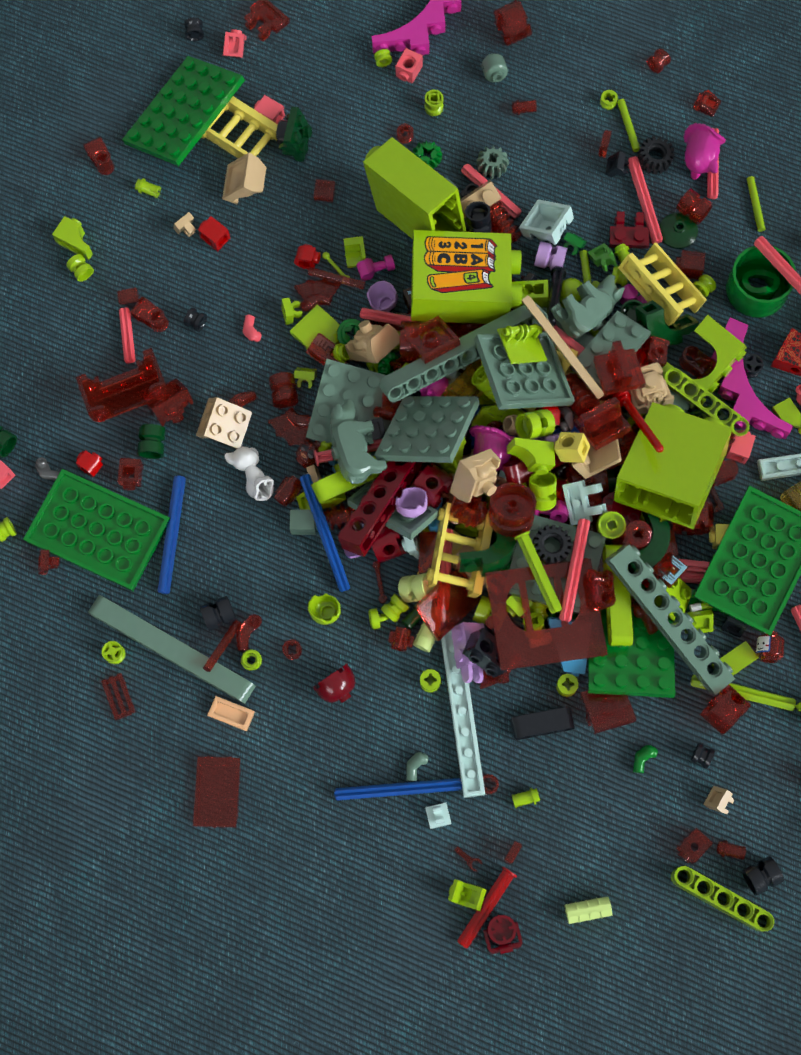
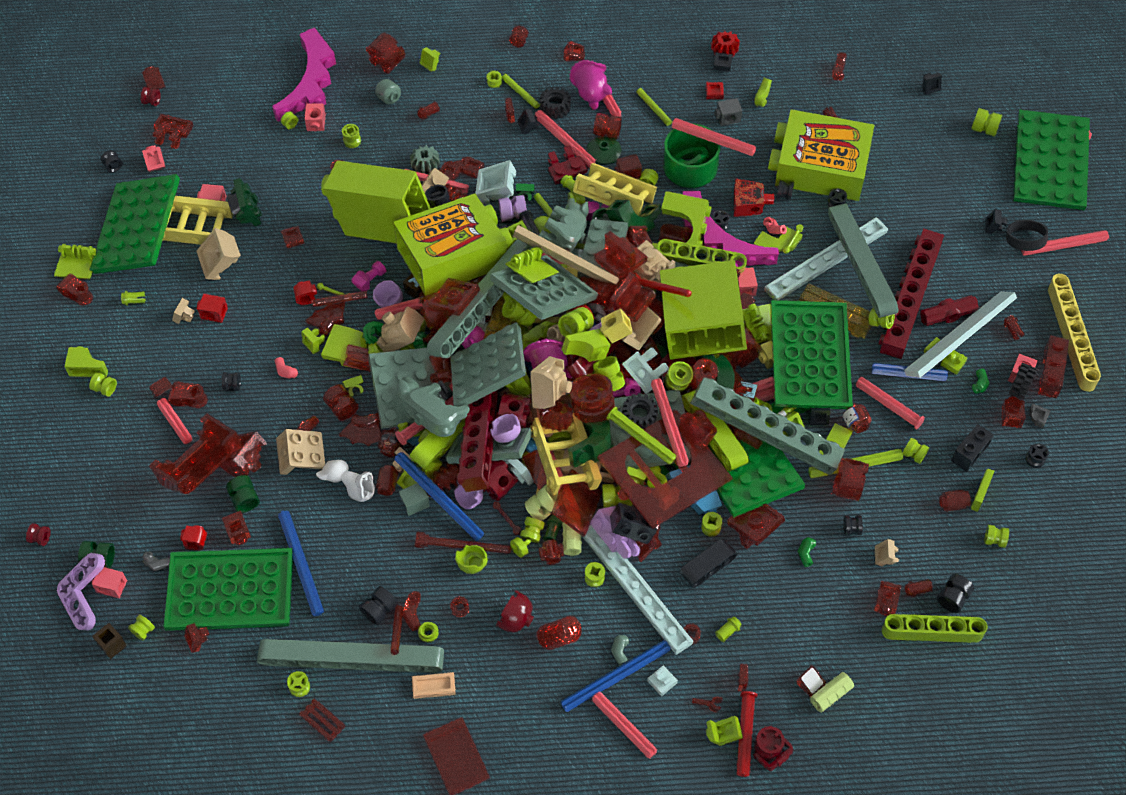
camera: 30 degrees left, 15 degrees down
lime panel [344,236,366,268] -> none
bright green plate [588,243,617,272] -> none
none -> lime hinge [54,244,96,279]
none -> clear red piece [415,531,512,554]
none -> lime tile [419,47,440,72]
none -> clear red tile [439,156,484,181]
none -> clear red piece [537,616,582,650]
none -> coral axle [592,692,657,758]
none -> lime hinge [742,304,772,344]
none -> slope [796,665,826,697]

